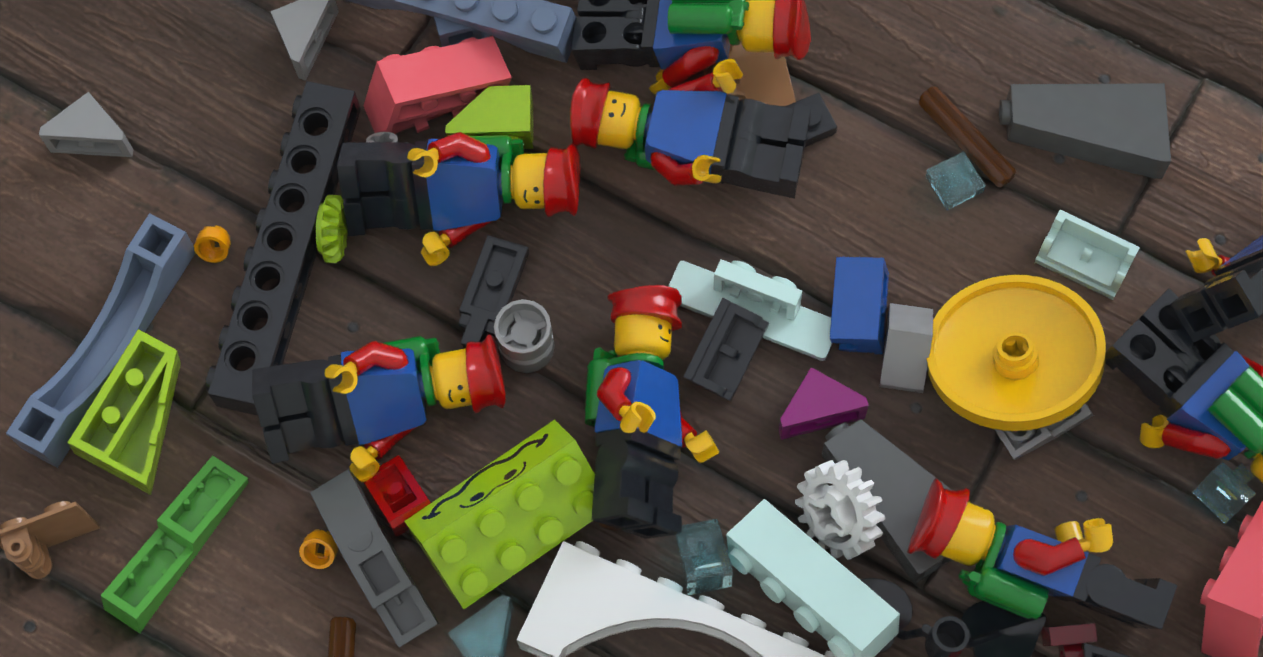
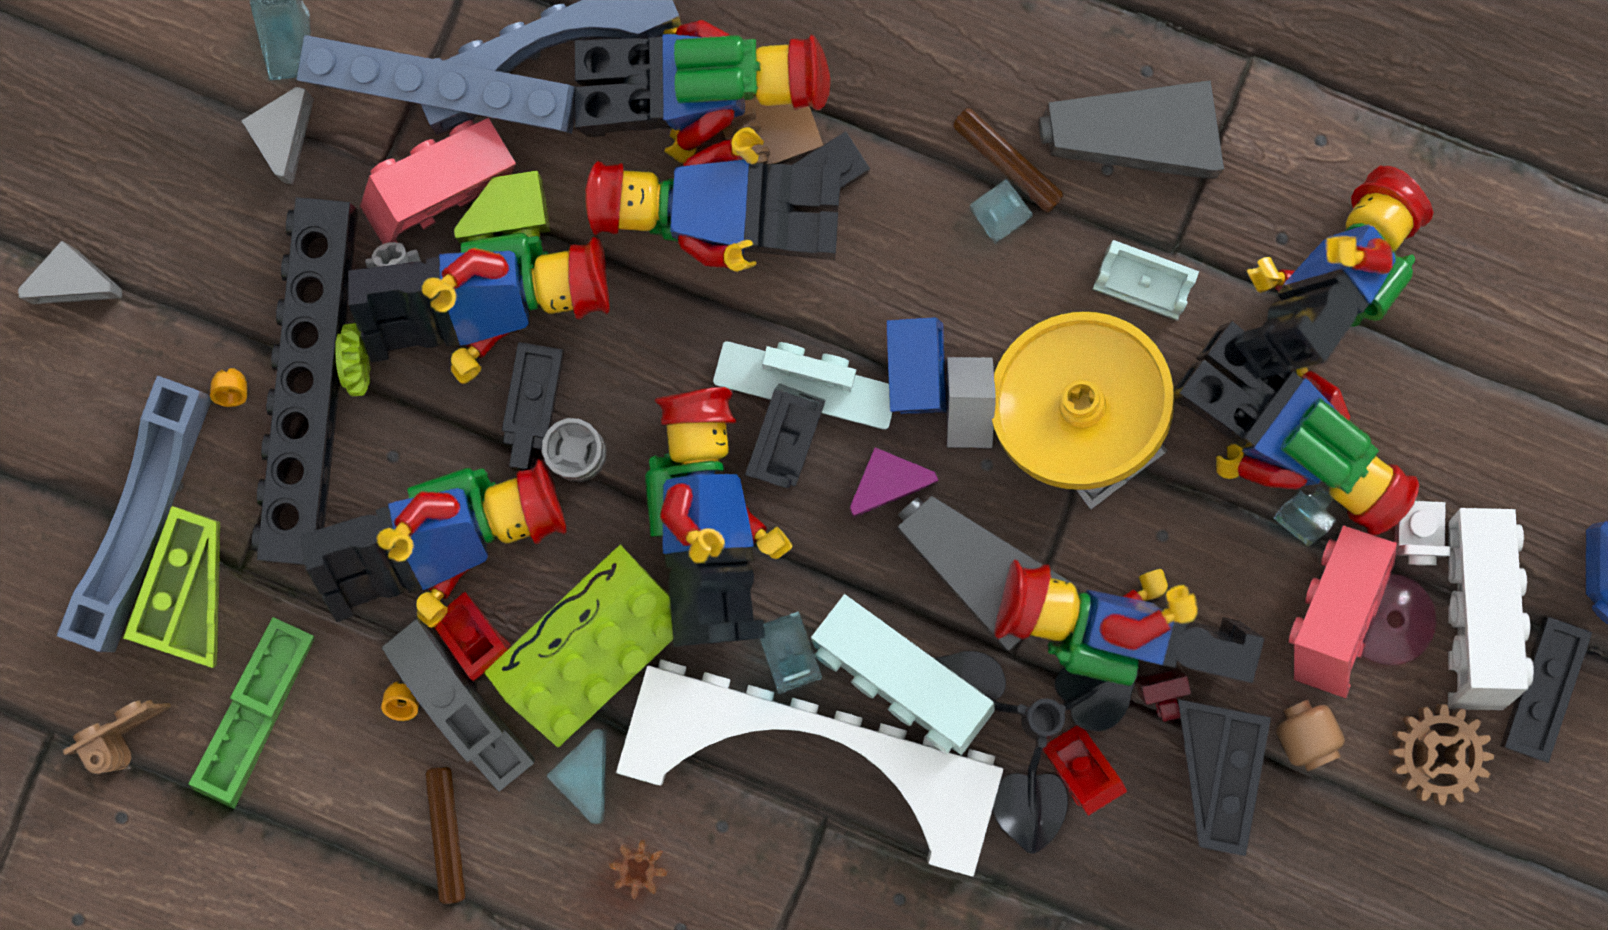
camera: 10 degrees left, 15 degrees up
white gear [795,460,885,560] -> none

